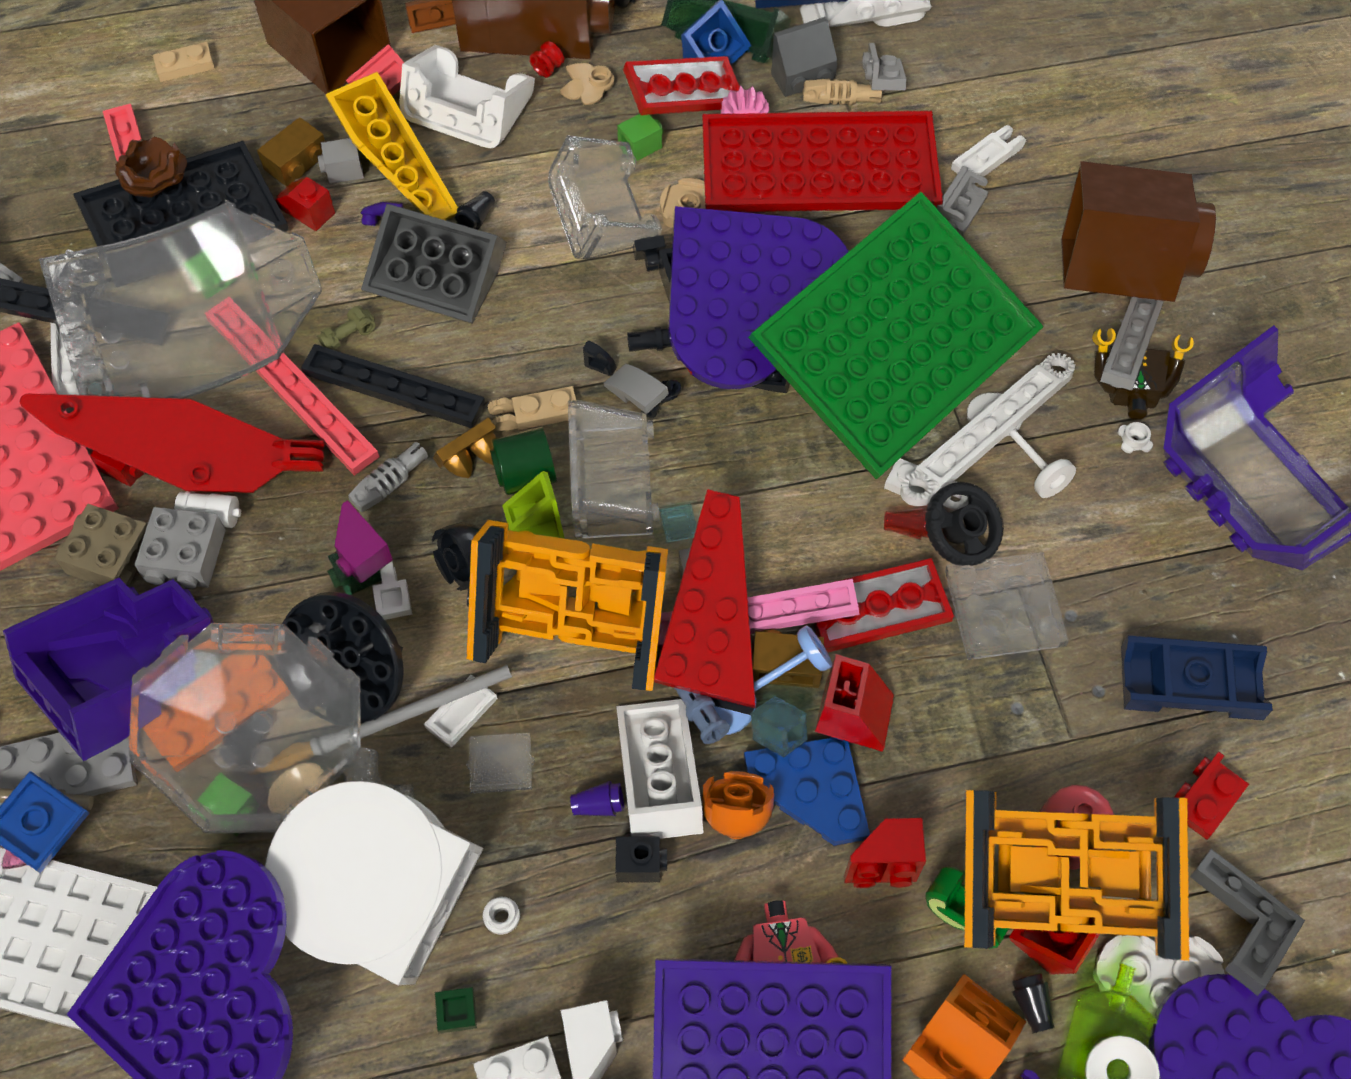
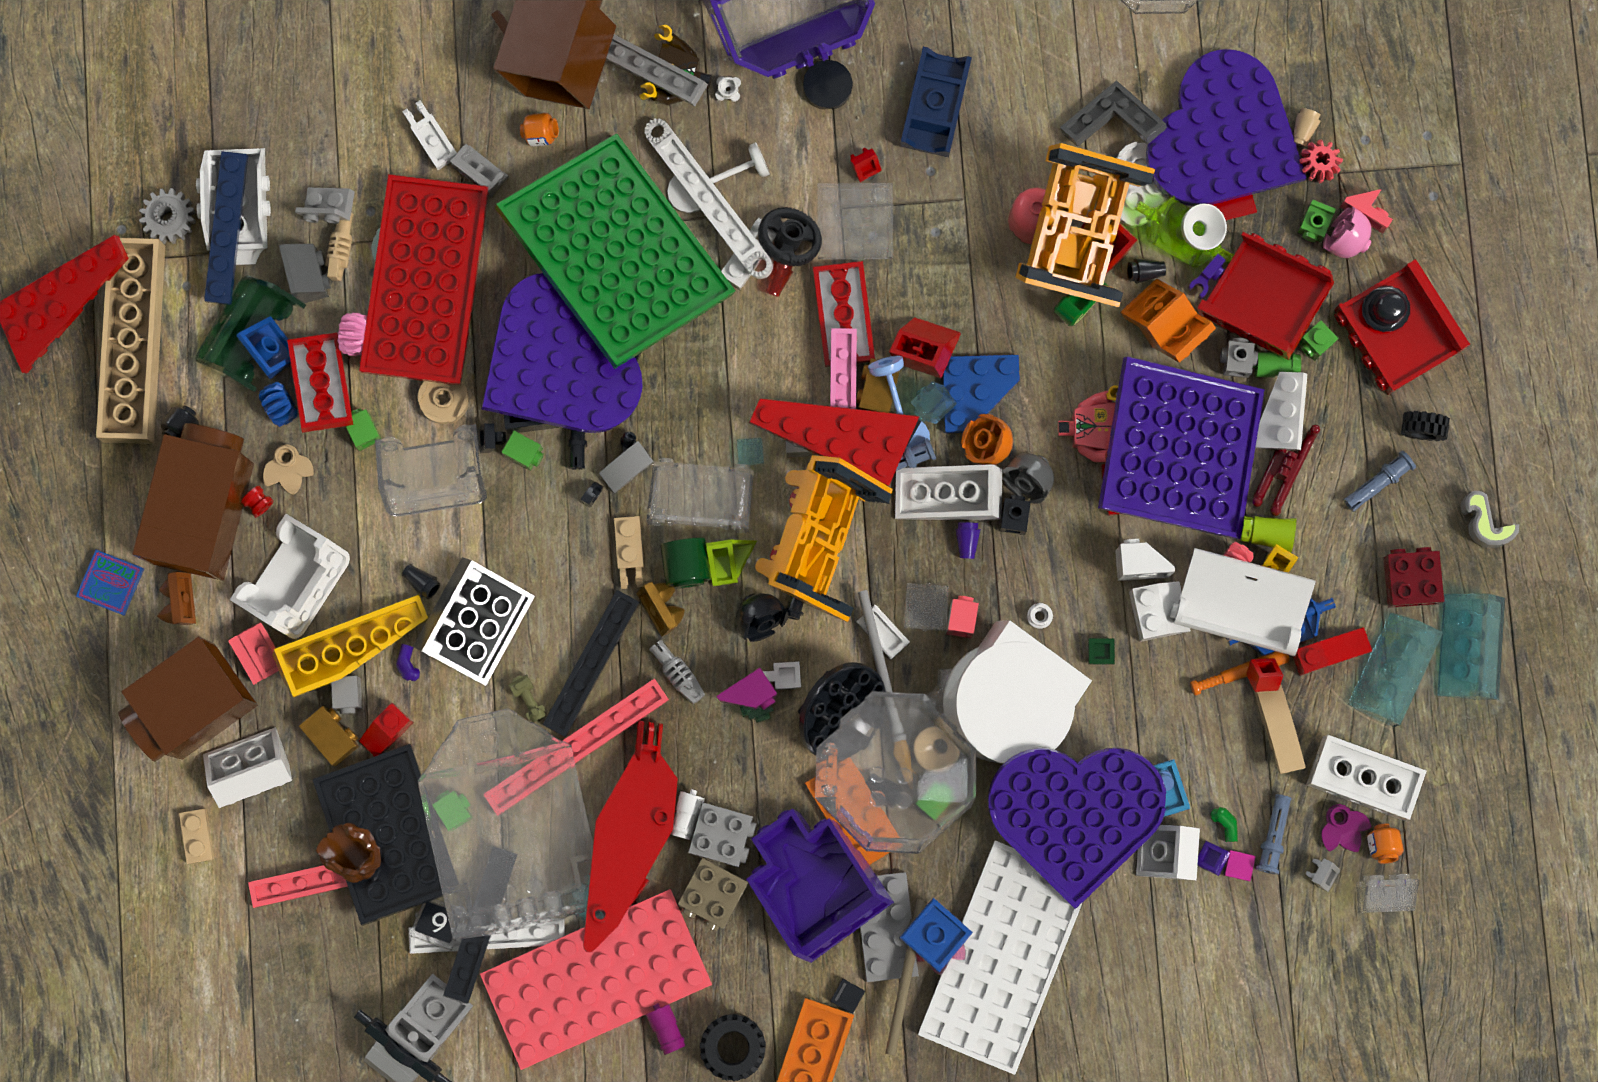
camera: 80 degrees left, 20 degrees up
red slope [844,818,926,888] -> none
red bracket [1173,751,1249,840] -> none
none -> white slope [203,727,292,808]
none -> blue gear [259,382,298,427]
none -> bright green brick [502,431,544,471]
none -> orange head [520,113,559,147]
none -> black tile [803,60,853,110]
none -> red tile [850,148,882,182]
none -> coral brick [946,596,979,639]
none -> dark grey cylinder [1002,453,1054,503]

